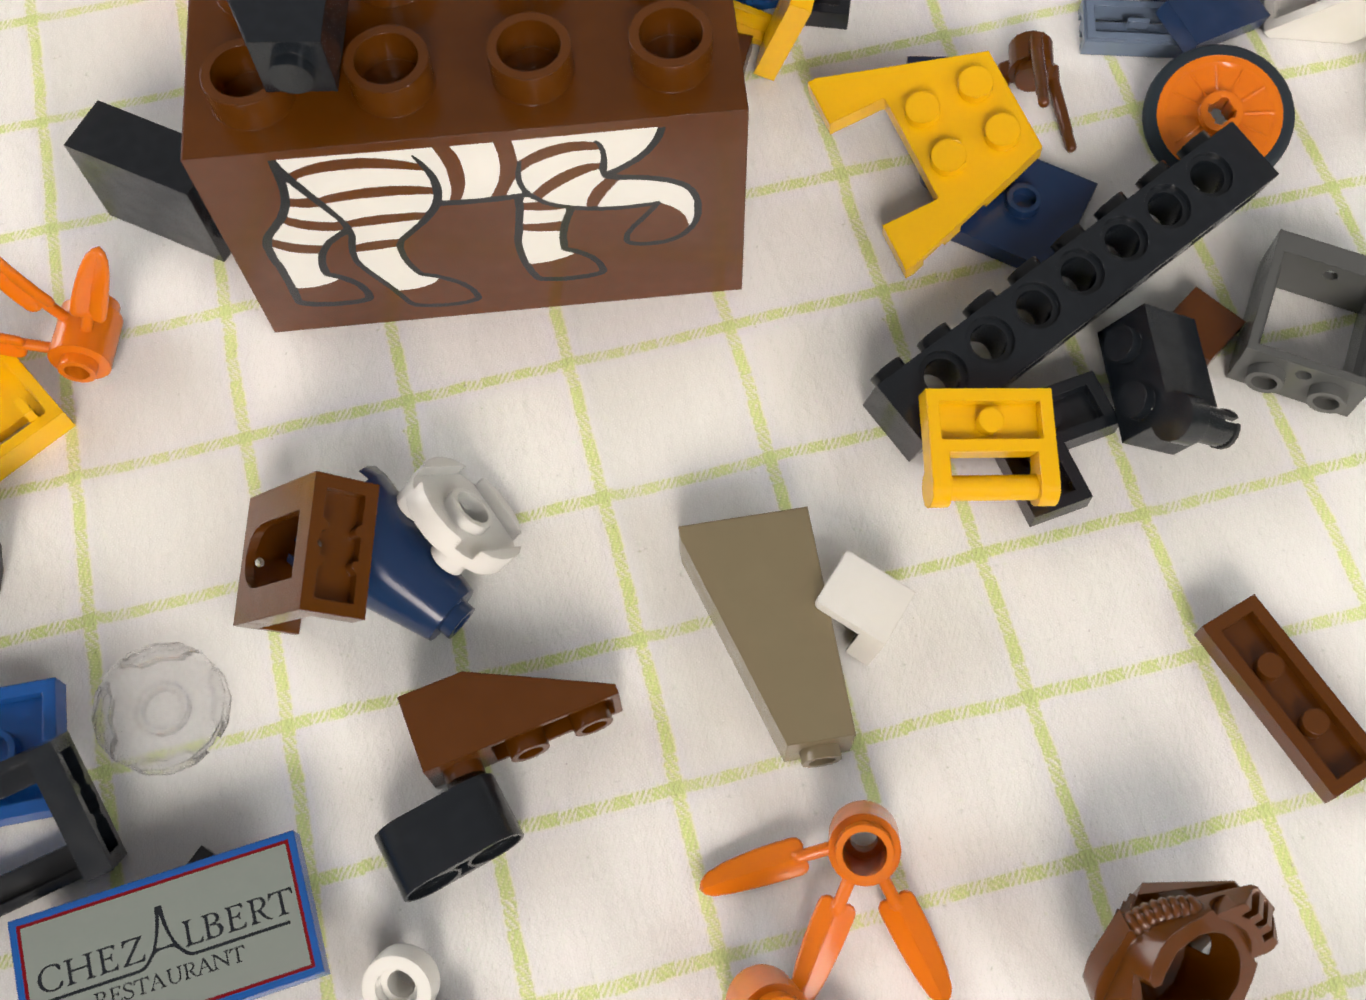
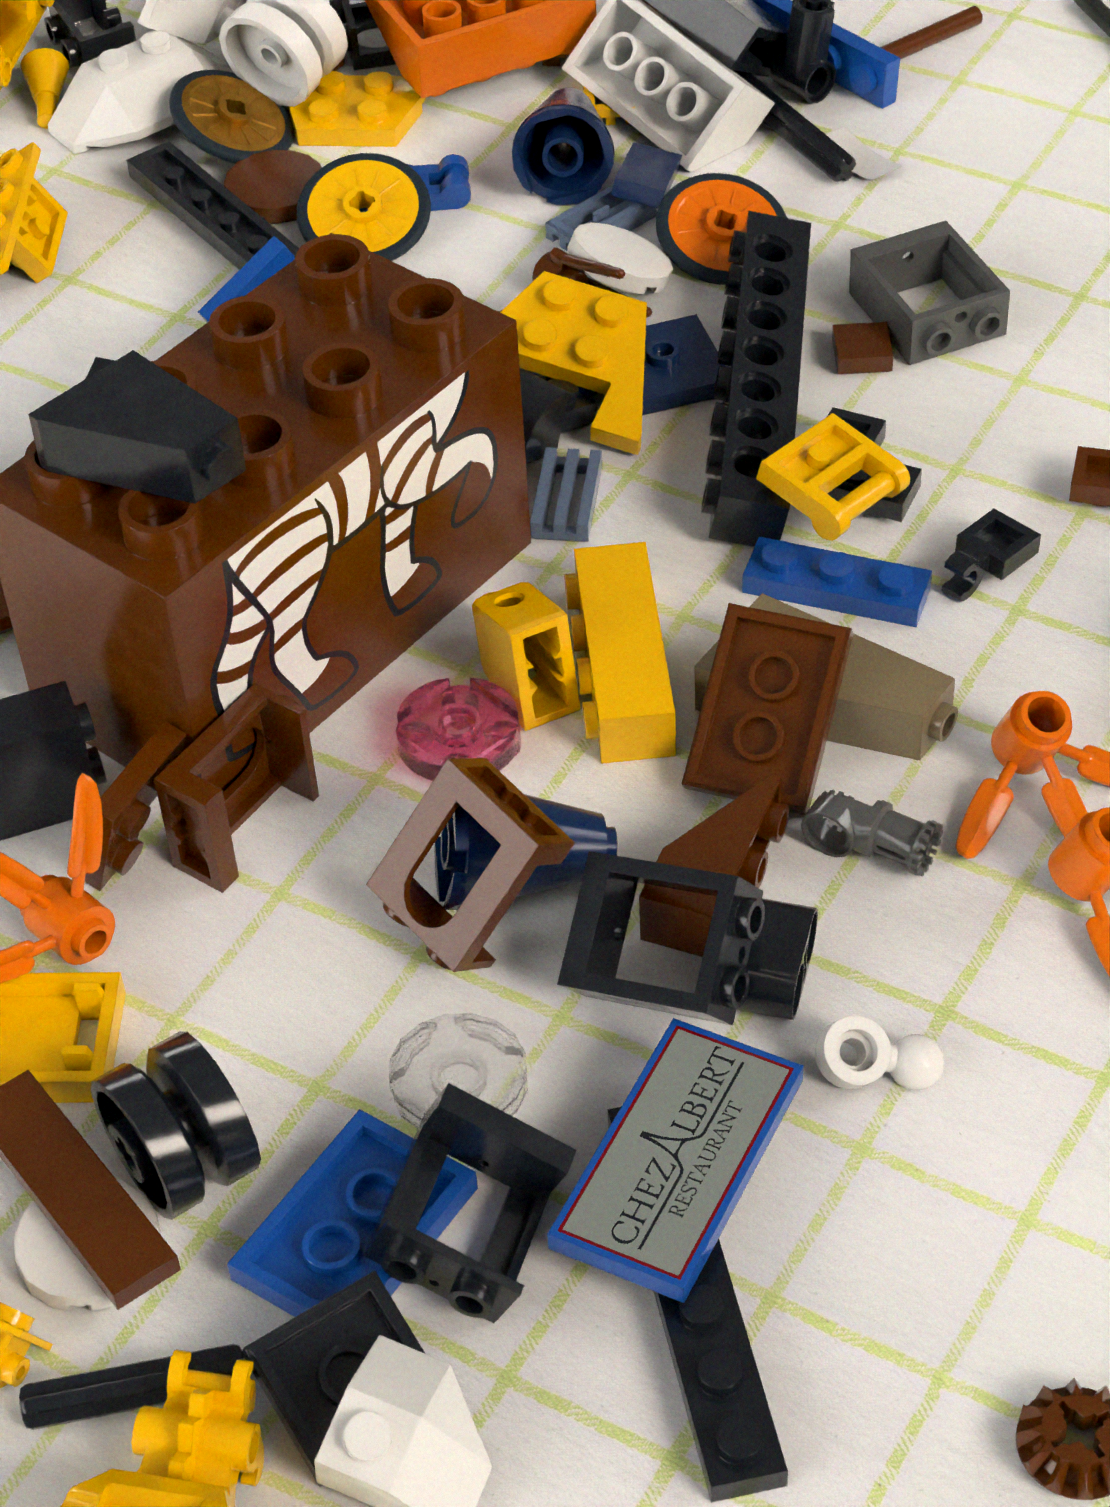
camera: 45 degrees left, 20 degrees down
white plate [396,457,521,575] -> none
white panel [815,549,916,666] -> none
black hinge [1097,303,1241,455] -> none
none -> reddish brown plate [85,721,187,891]
none -> reddish brown panel [154,683,319,893]
none -> clear pink plate [395,678,522,781]
none -> yellow torso [472,582,581,731]
none -> black brick [520,371,598,464]
none -> sand blue tile [530,447,603,542]
none -> black window [557,851,765,1026]
none -> yellow brick [564,542,676,764]
none -> white tile [567,222,673,295]
none -> reddish brown tile [681,603,854,815]
none -> blue plate [742,537,932,628]
none -> dark grey connector [801,790,943,876]
none -> black plate [941,508,1041,602]

